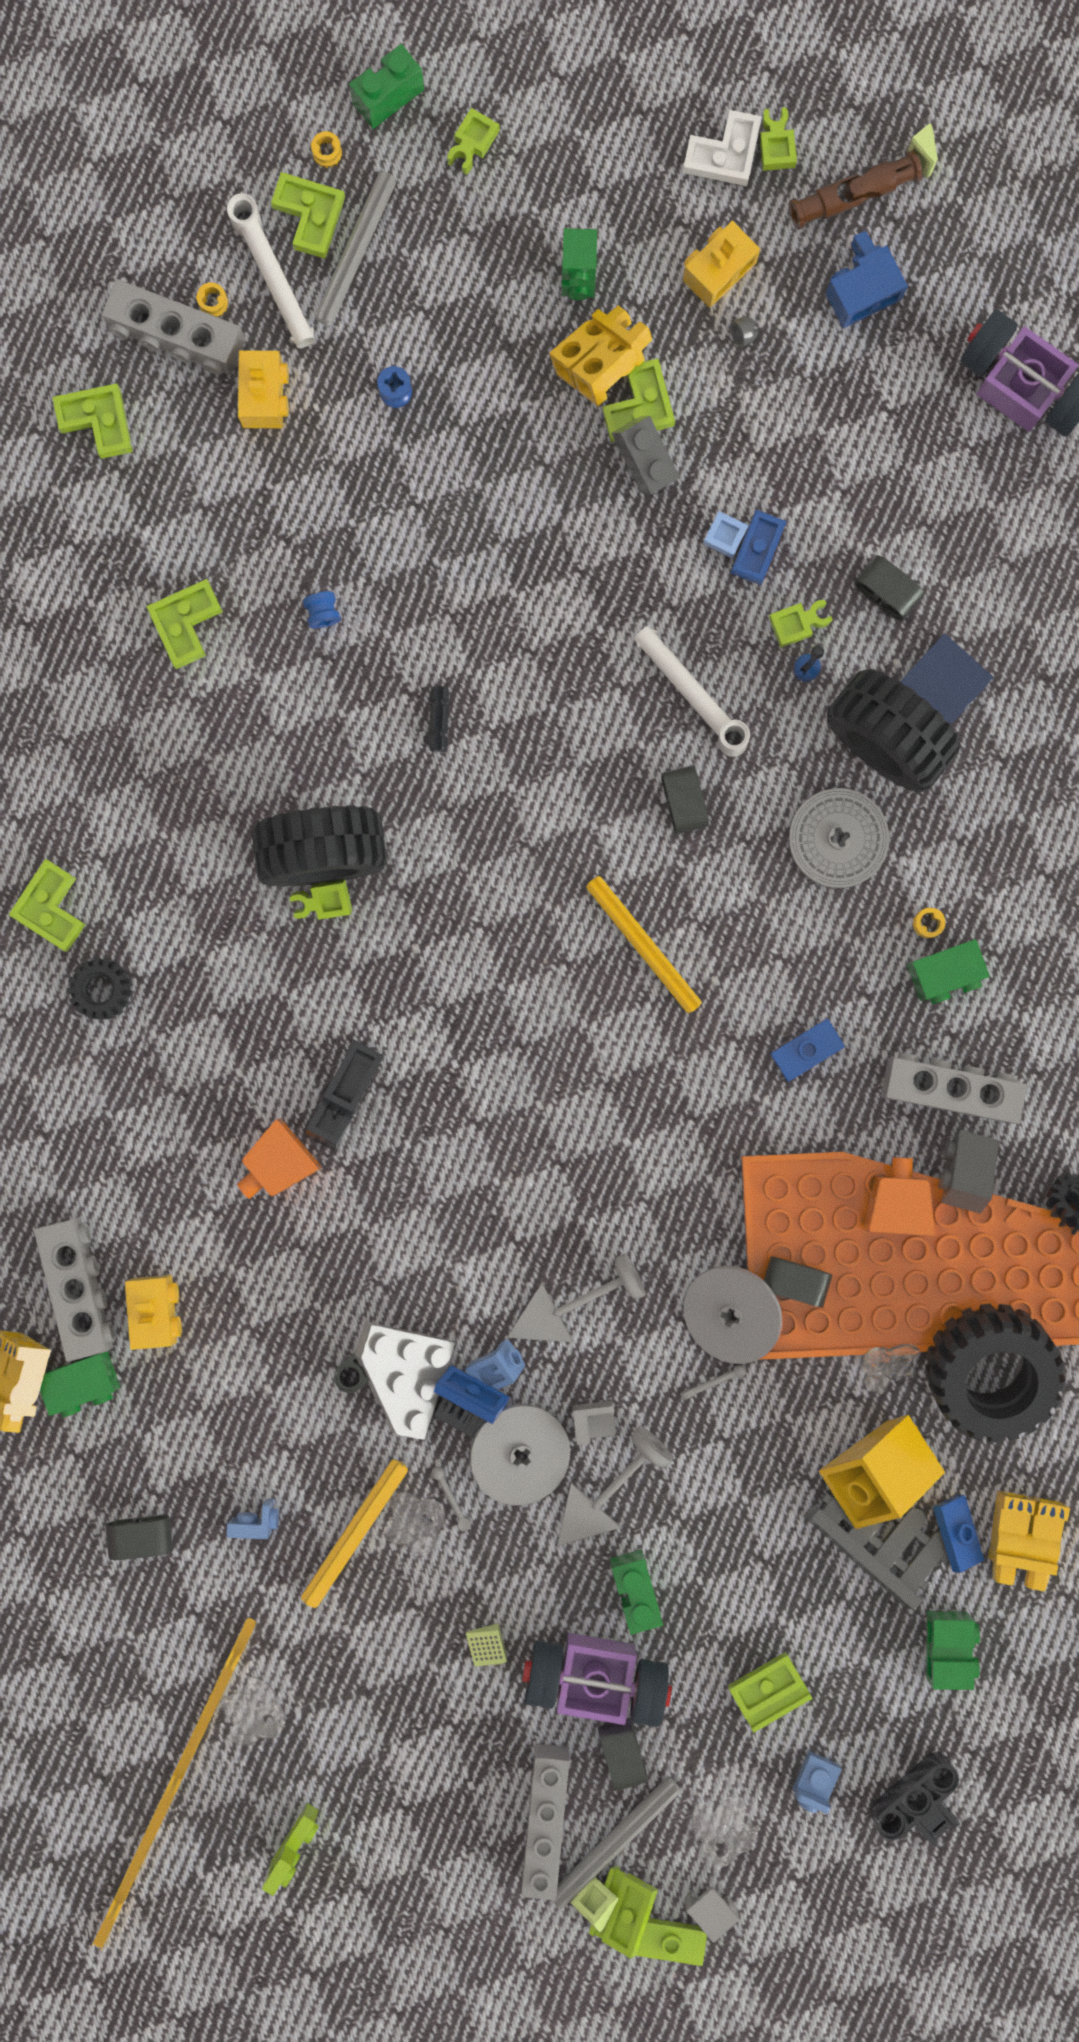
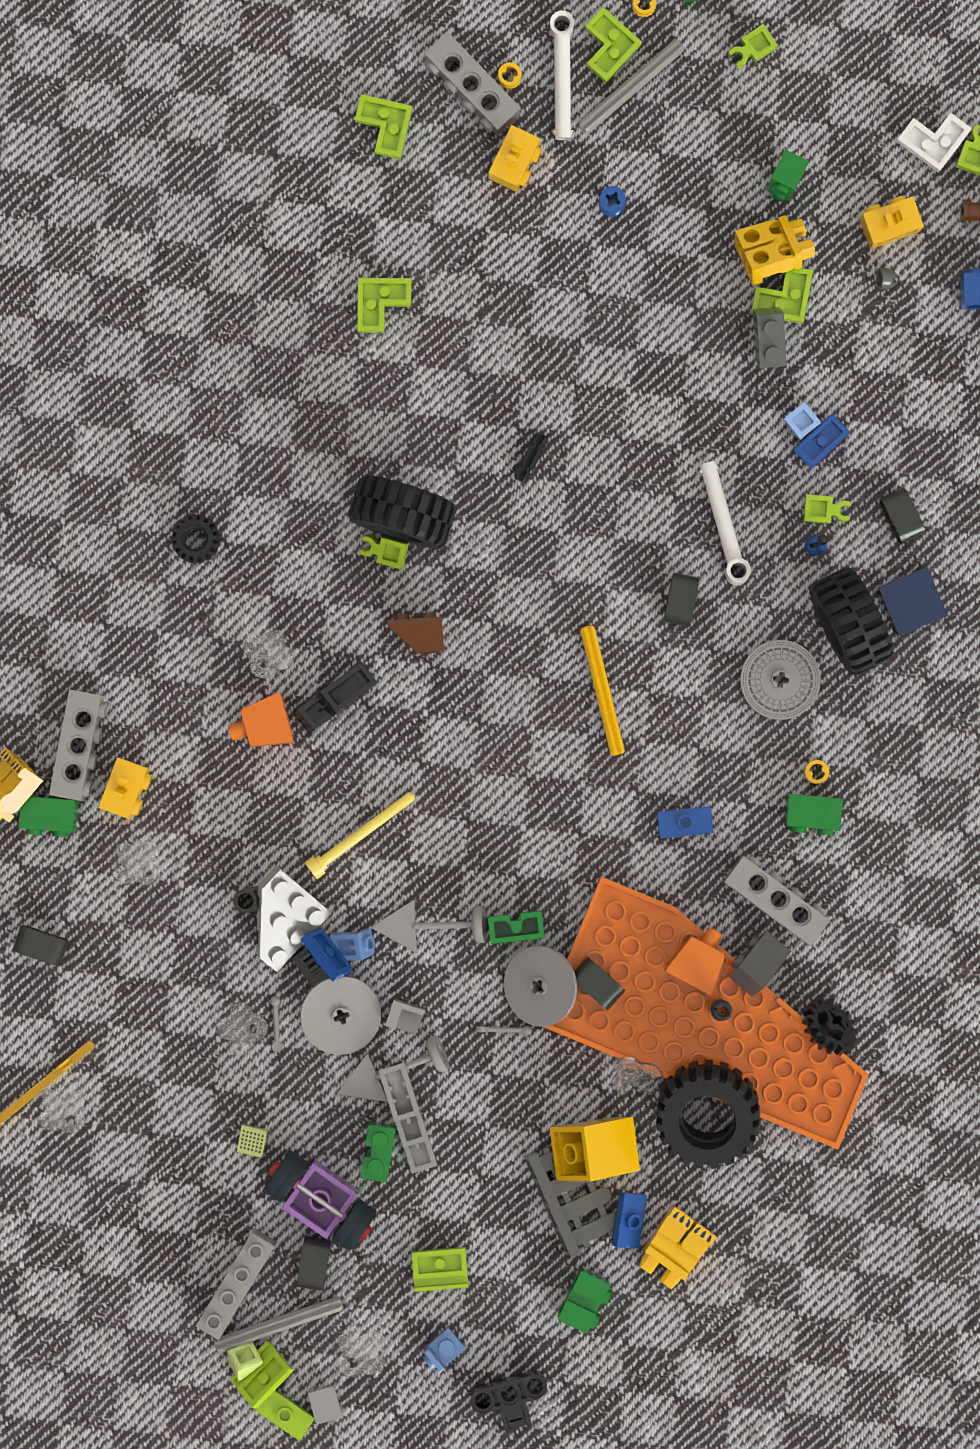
camera: 25 degrees right, 0 degrees up
lime plate [8,859,86,952] -> none
medium blue bracket [227,1499,279,1539] -> none
lime plate [261,1803,319,1896] -> none
yellow axle [301,1459,408,1608] -> none
blue wheel [302,591,341,629] -> none
none -> clear plate [112,835,161,885]
none -> clear plate [244,629,296,678]
none -> light yellow piece [304,792,415,879]
none -> light grey slope [379,1063,438,1174]
none -> reddish brown slope [387,612,444,654]
none -> green brick [488,910,545,944]
none -> black pin [710,999,732,1021]

